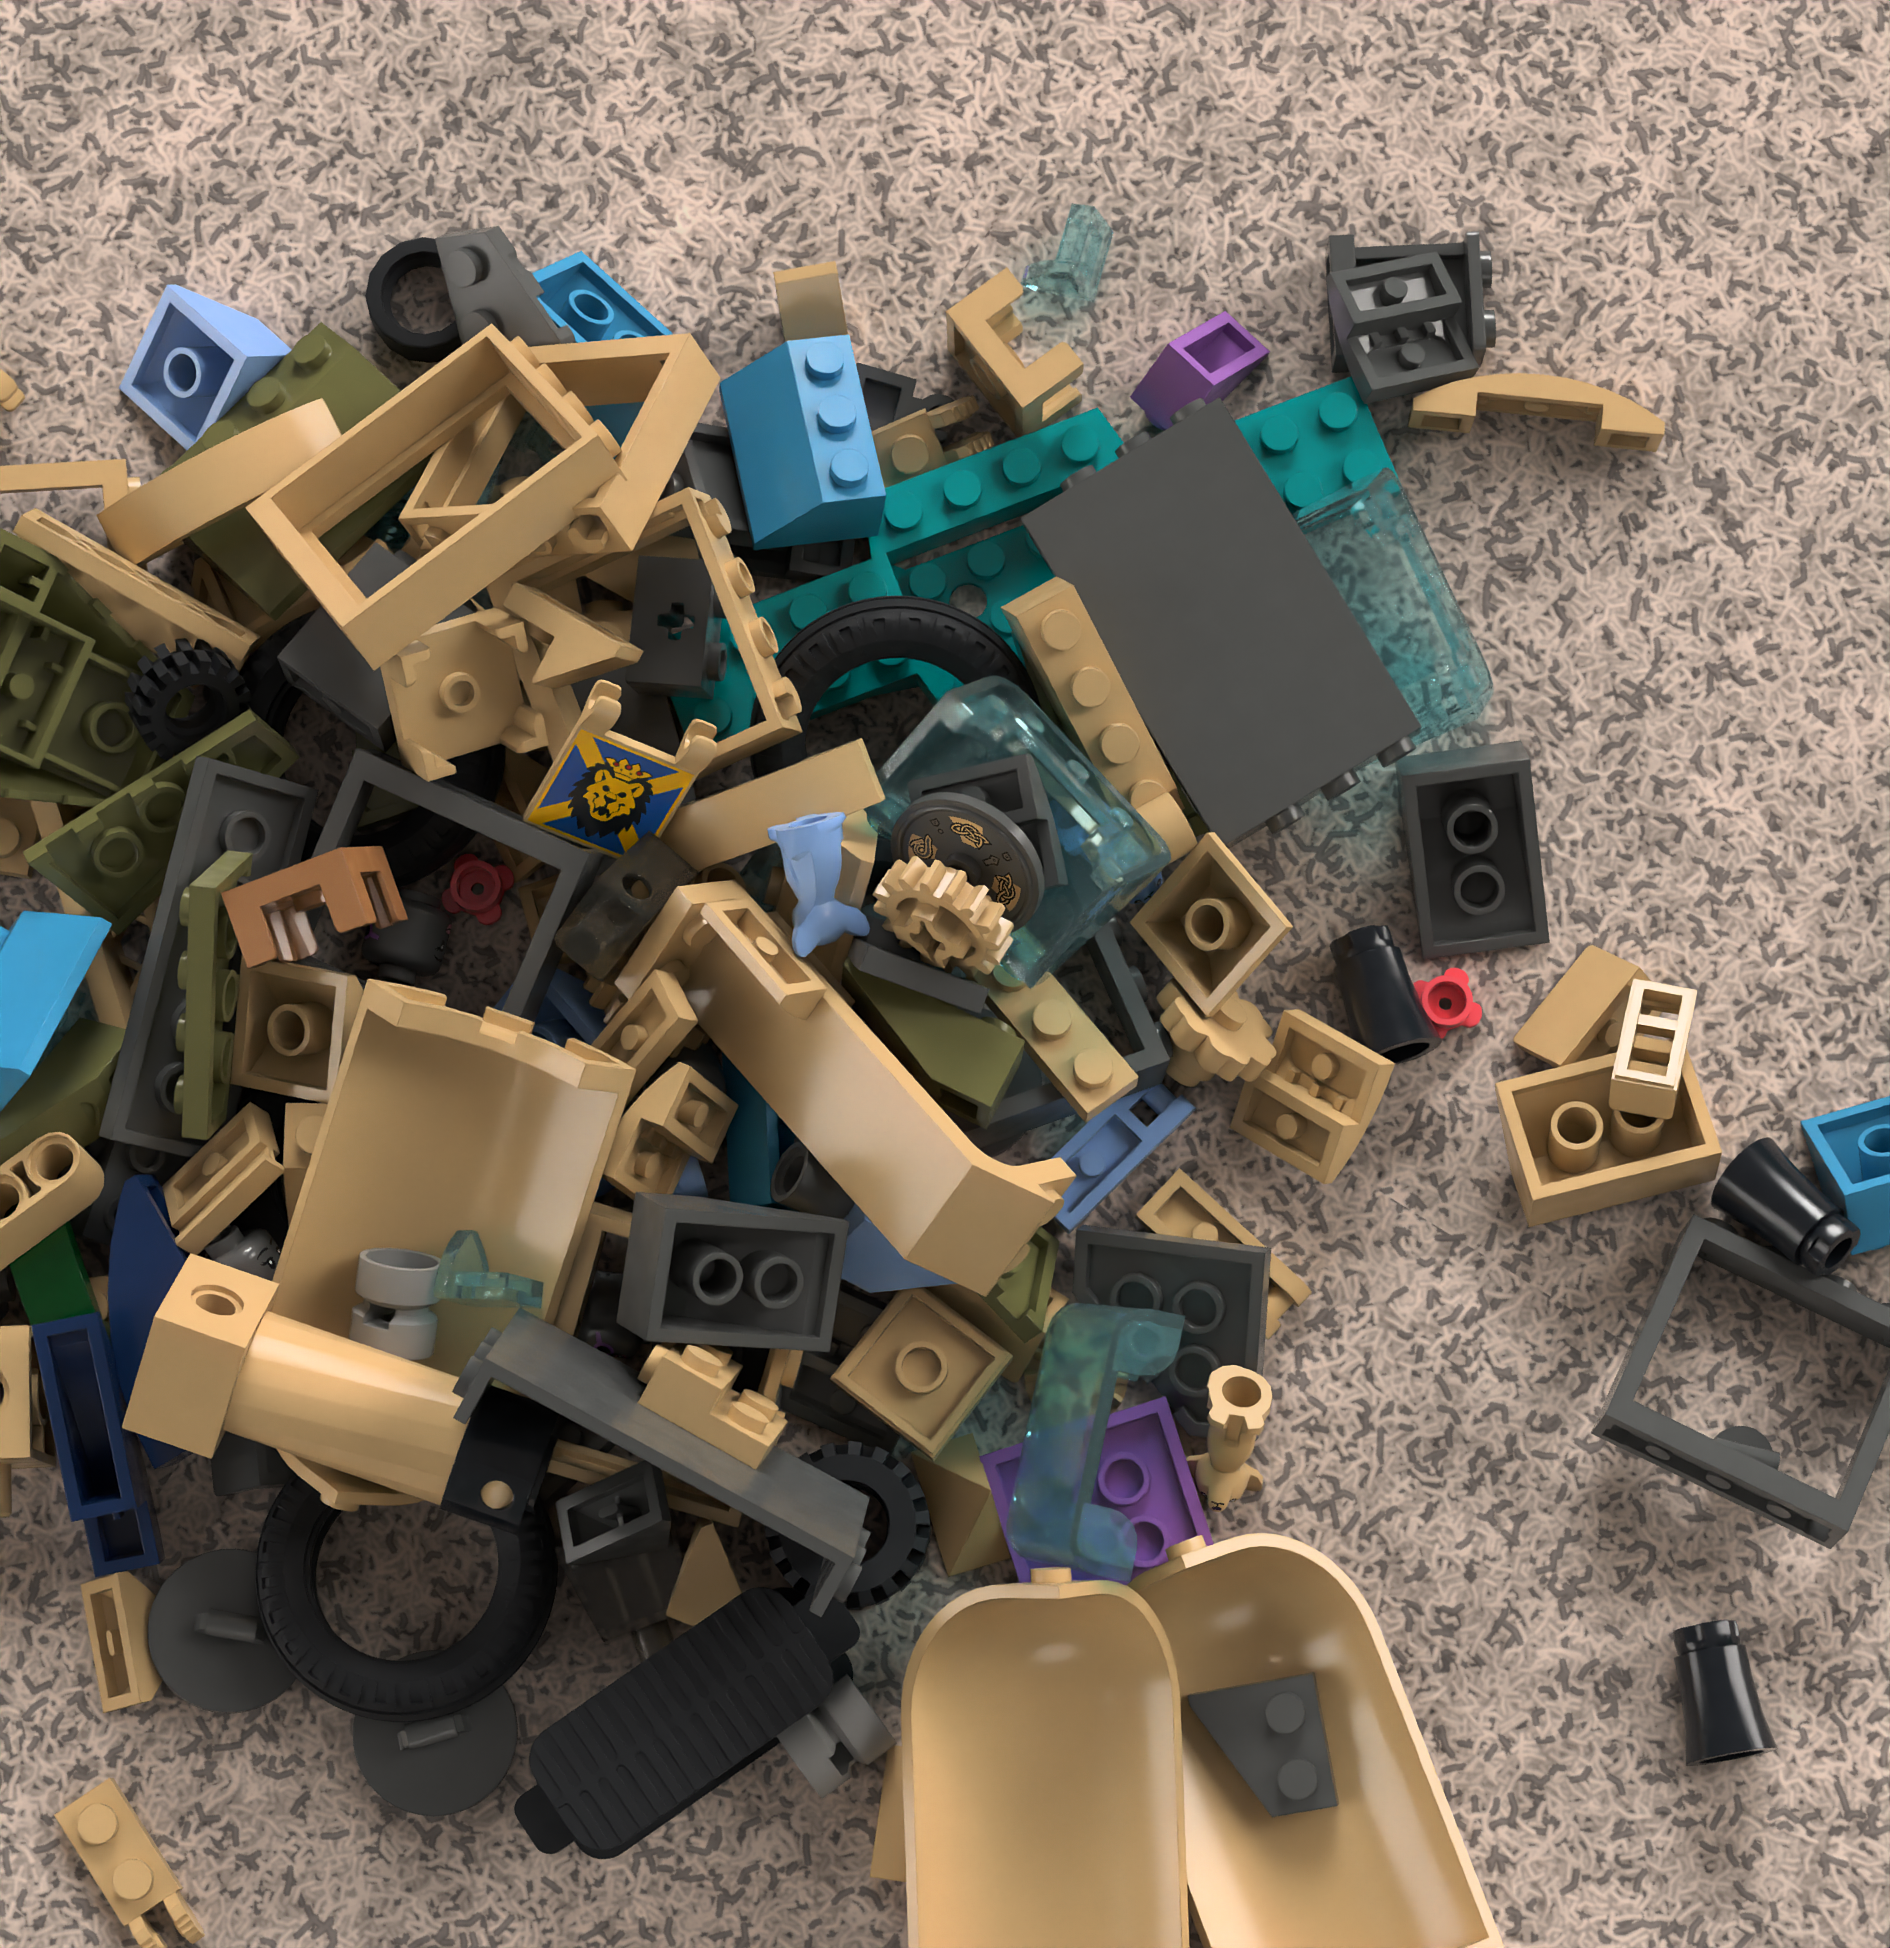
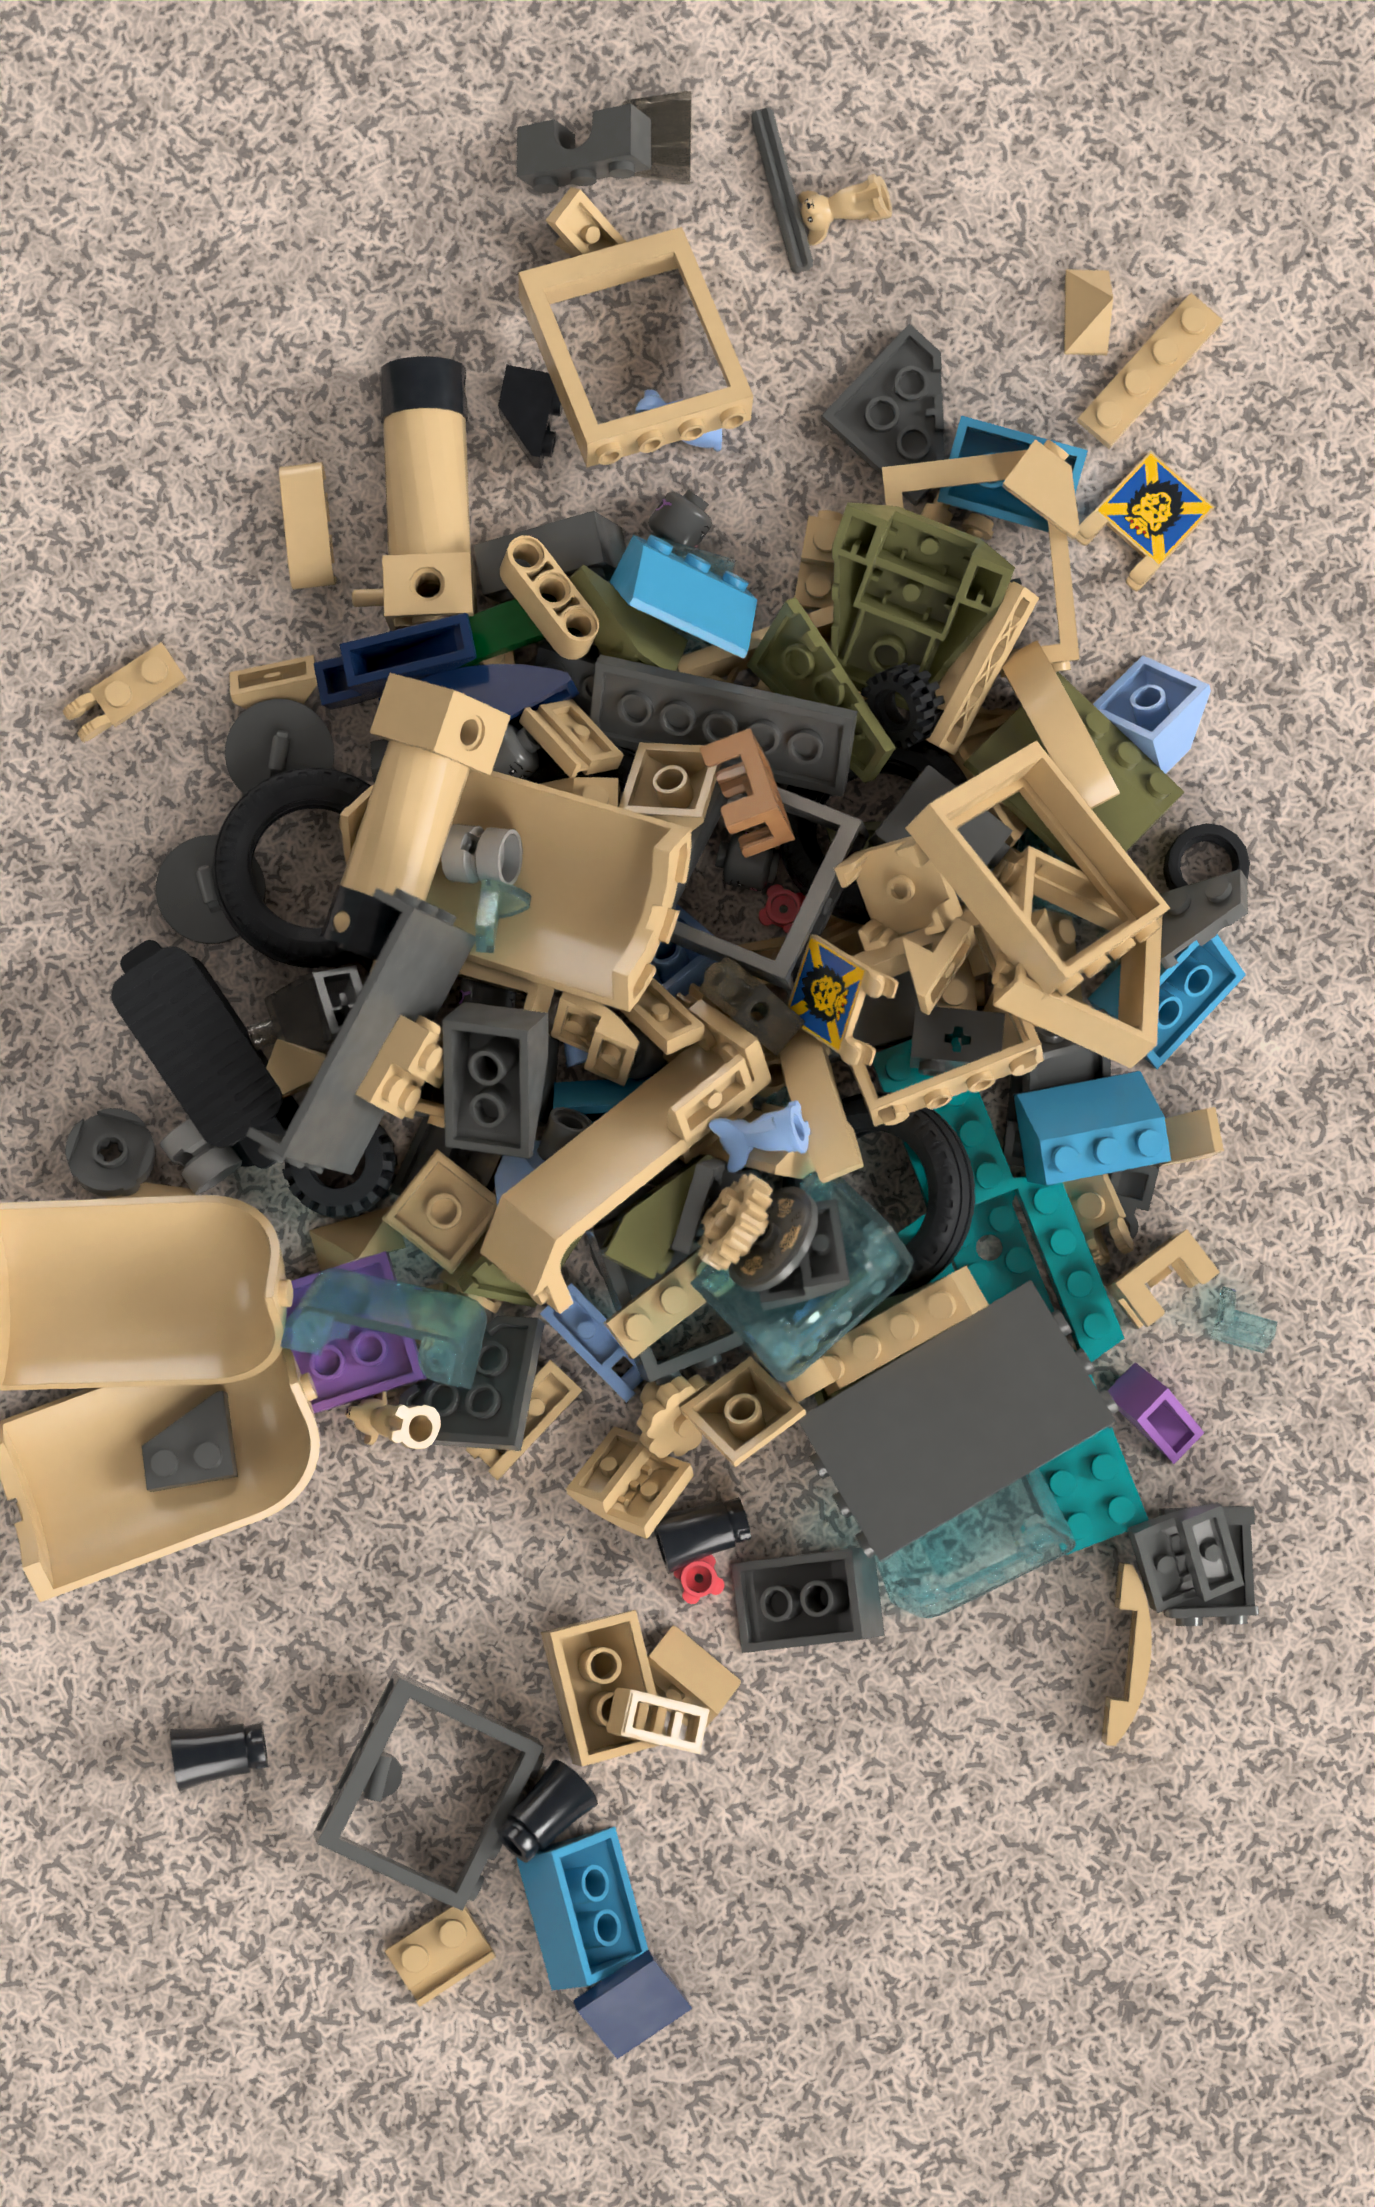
camera: 90 degrees right, 5 degrees up
olive wing [174,850,253,1140] -> none
none -> dark grey plate [65,1108,156,1197]

